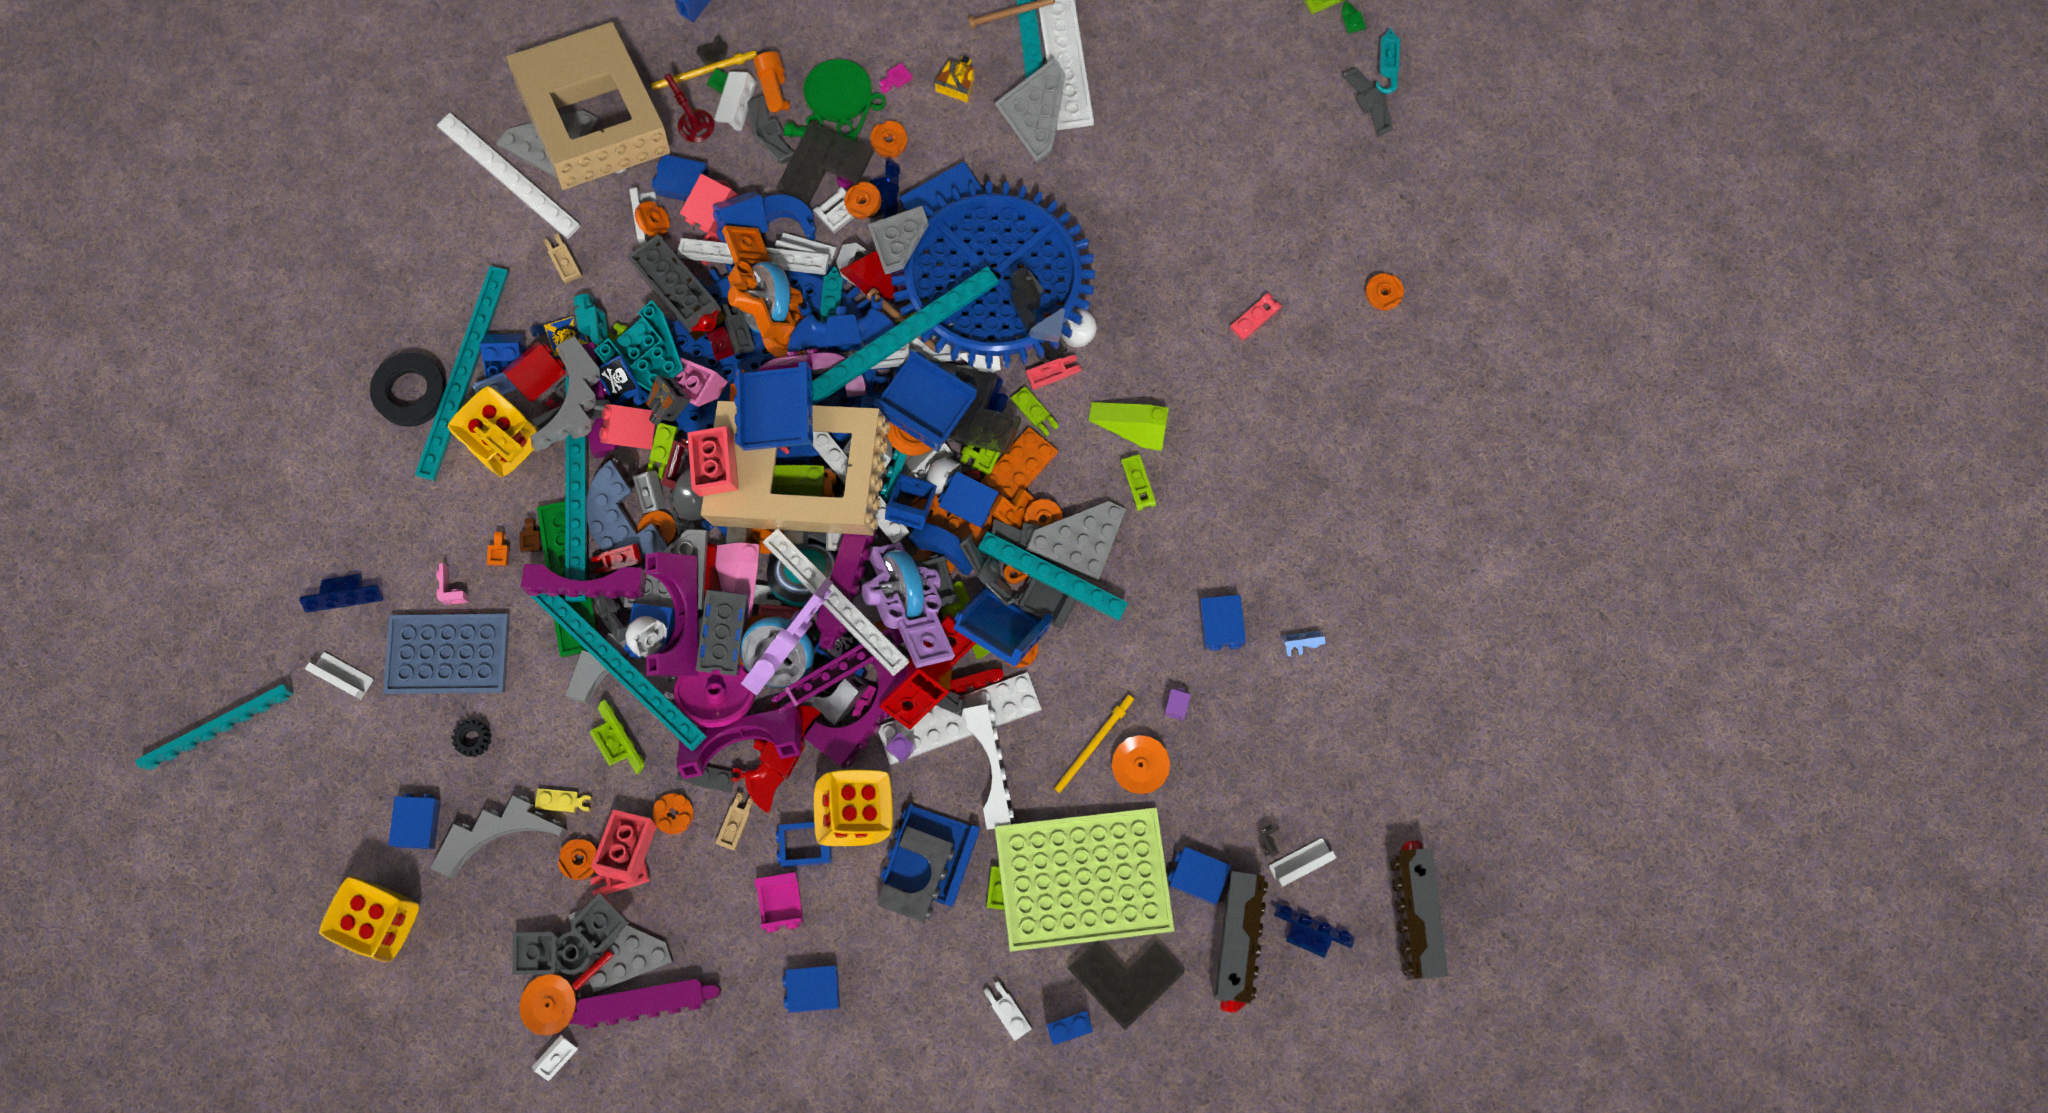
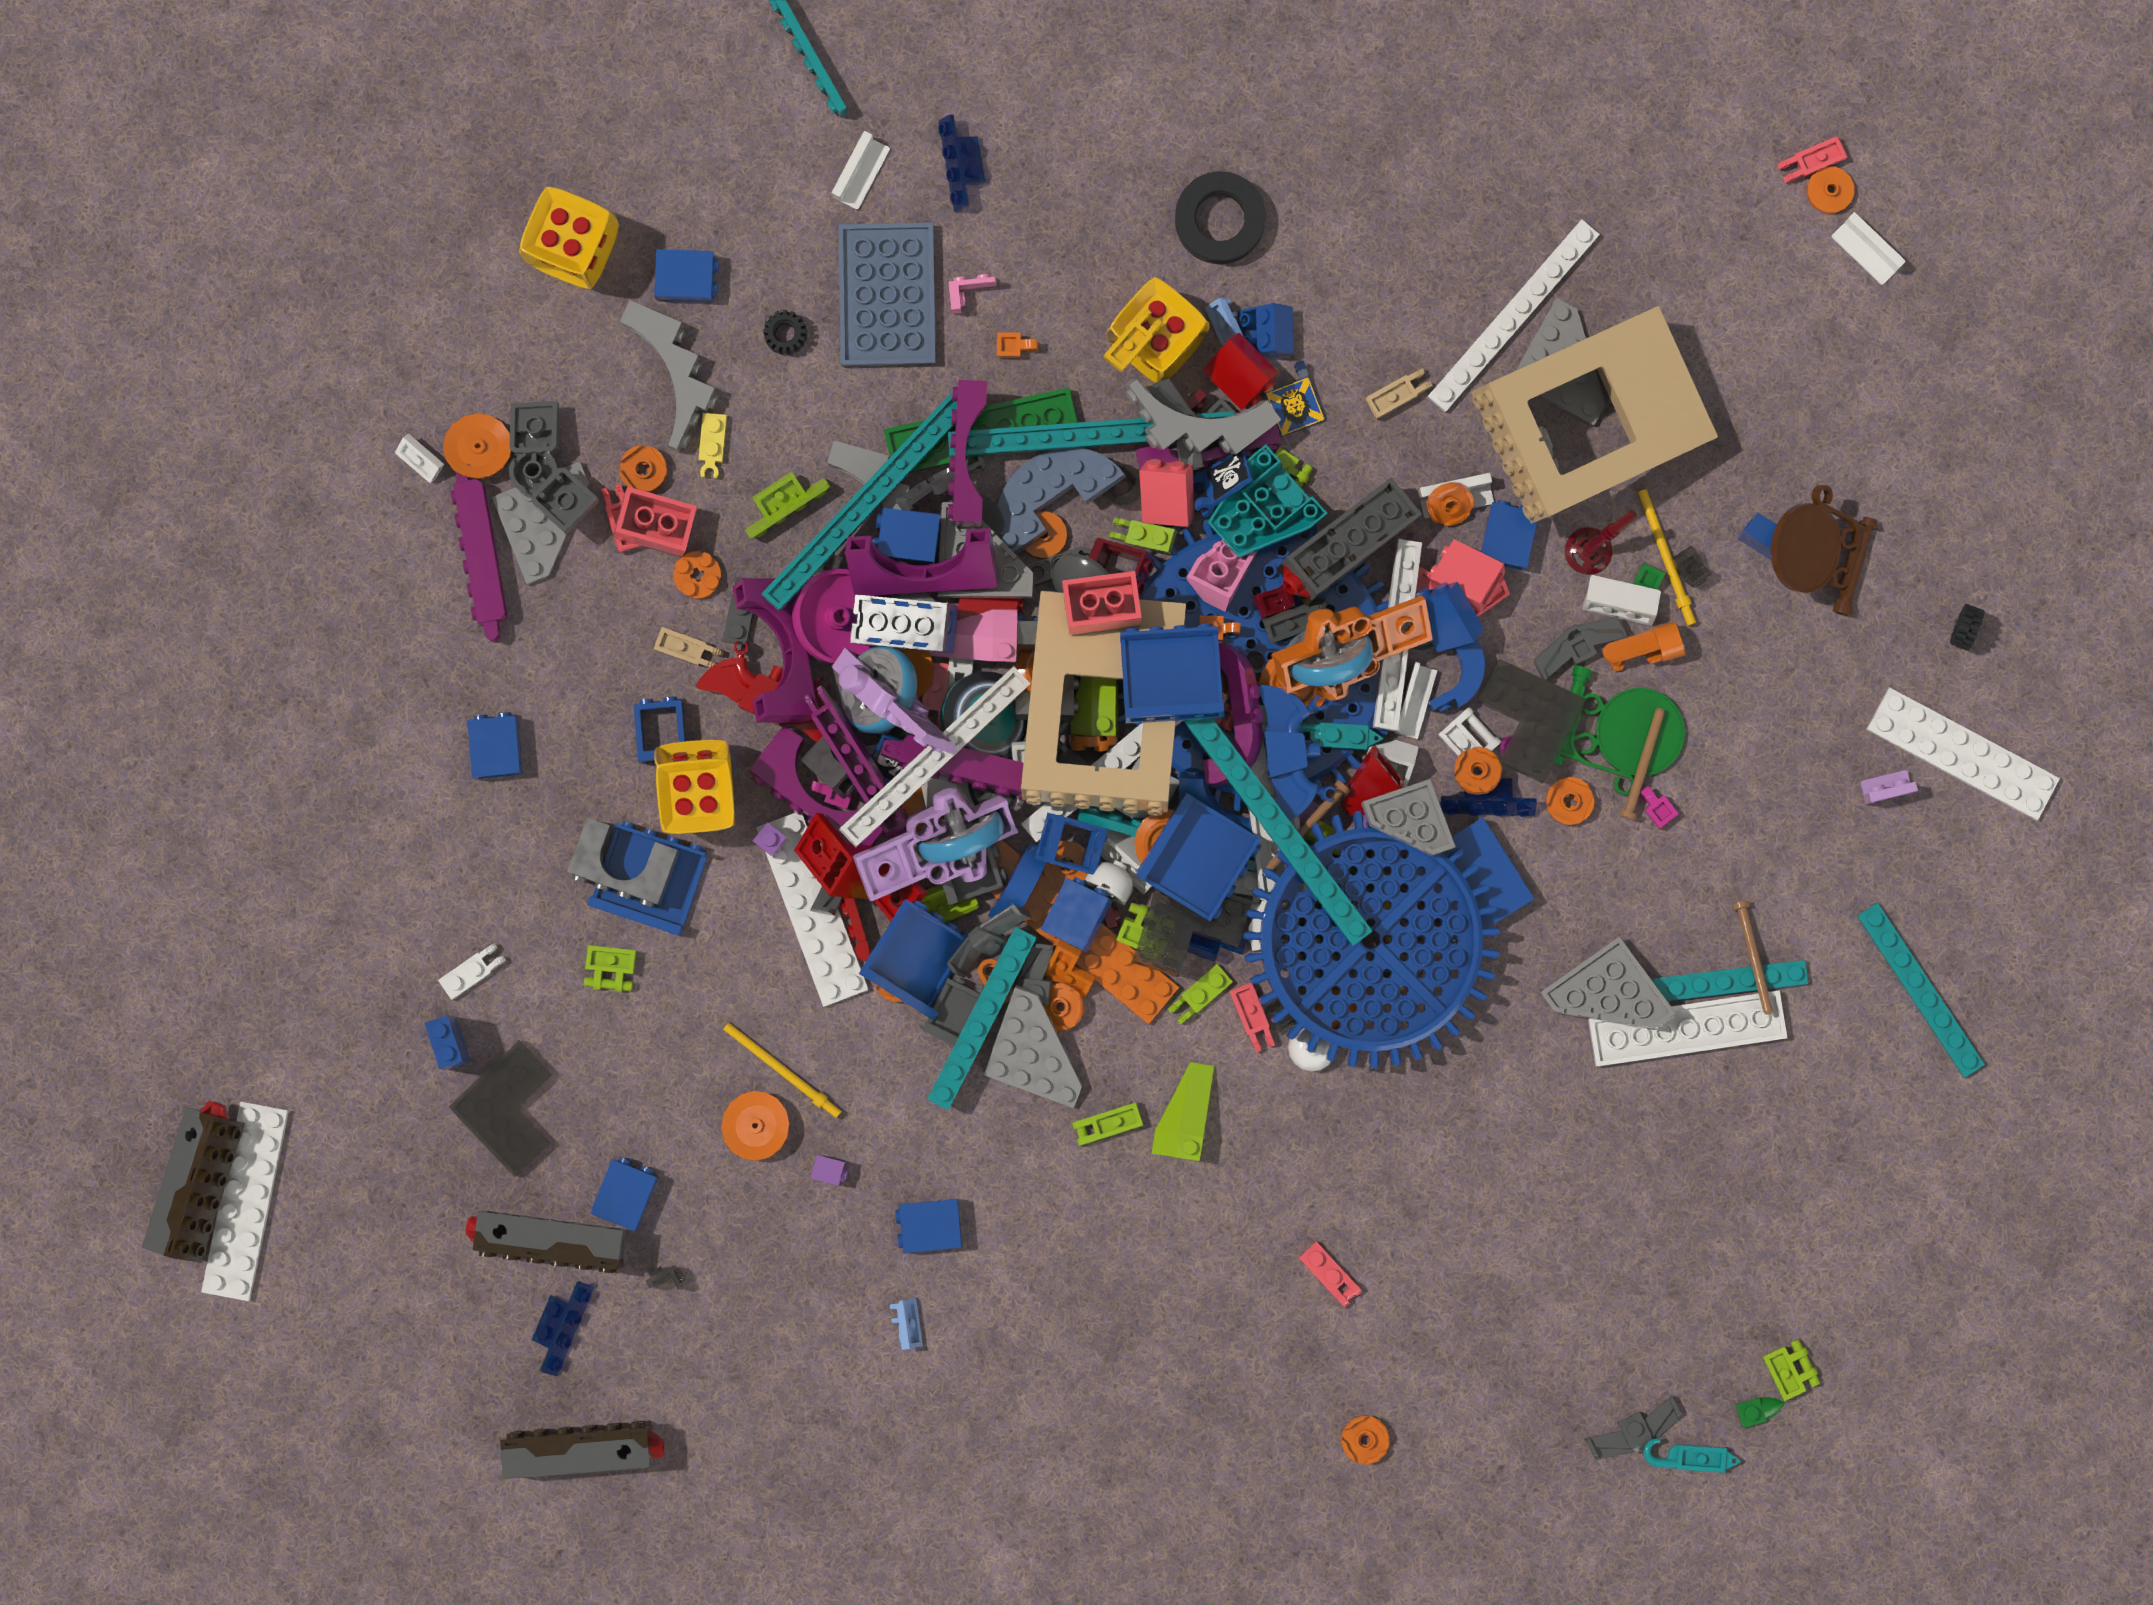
camera: 90 degrees right, 10 degrees up
teal plate [415,266,509,482] -> none
reddish brown plate [519,518,541,553] -> none
red piece [572,950,614,990] -> none
teal plate [573,294,609,346] -> none
hinge [591,544,642,574] -> none
white cylinder [625,616,667,657] -> none
light grey slope [633,470,666,514] -> none
dark grey torso [646,375,691,425] -> none
dark pink panel [754,872,804,933] -> none
torso [935,56,975,102] -> none
white arch [964,704,1014,830] -> none
yellowish green plate [995,808,1174,952] -> none
clear smoke plate [1010,268,1043,332] -> none
sand blue slope [1029,308,1065,343] -> none
white panel [1269,838,1336,888] -> none
none -> medium nougat bar [1619,708,1665,821]

